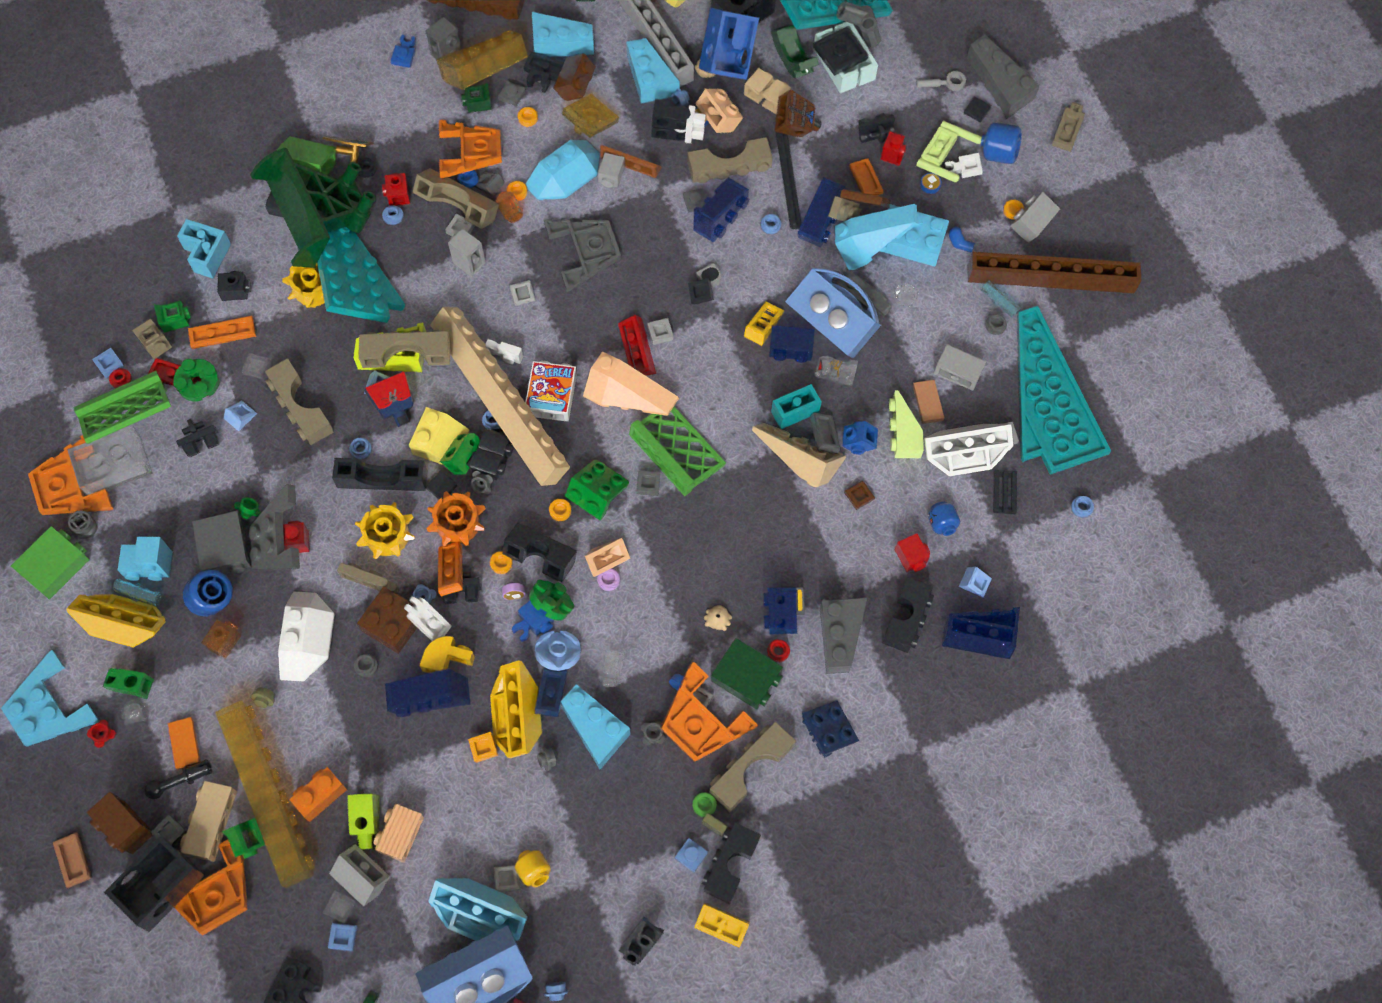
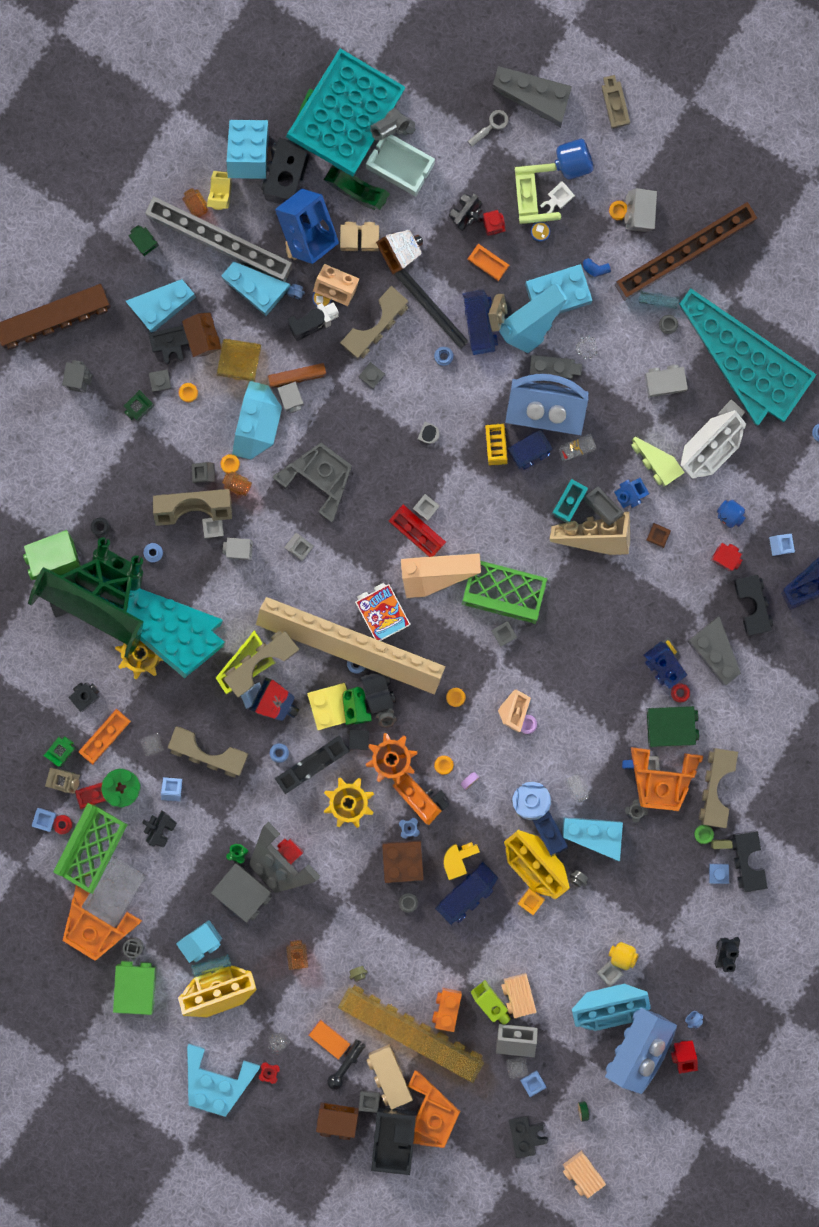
camera: 35 degrees left, 20 degrees up
nougat tile [53,832,92,888] -> none
green leg [102,668,154,699] -> none
medium azure brick [177,219,231,278] -> none
blue head [183,569,233,617] -> none
green window [222,818,265,859] -> none
white wedge [278,592,335,681] -> none
pearl gold shield [323,137,374,163] -> none
dark tan hinge [337,563,399,594] -> none
red brick [382,173,410,206] -> none
blue plate [390,35,416,68] -> none
white hinge [404,596,451,641] -> none
clear yellow wedge [436,30,528,90] -> none
orange wing [439,120,502,178] -> none
blue tile [457,170,479,189] -> none
white plate [485,339,523,364] -> none
black arch [502,522,577,582] -> none
blue brick [511,601,554,642] -> none
green plate [529,580,575,620] -> none
green bracket [565,460,629,520] -> none
black plate [688,278,714,304] -> none
clear blue wedge [693,177,750,243] -> none
yellow hinge [694,903,750,948] -> none
tan animal [704,605,732,631] -> none
dark blue hinge [802,700,859,758] -> none
black tile [813,27,869,76] -> none
reddish brown tile [840,189,891,208] -> none
nougat tile [913,380,944,424] -> none
black tile [963,96,991,123] -> none
black tile [993,470,1017,514] -> none

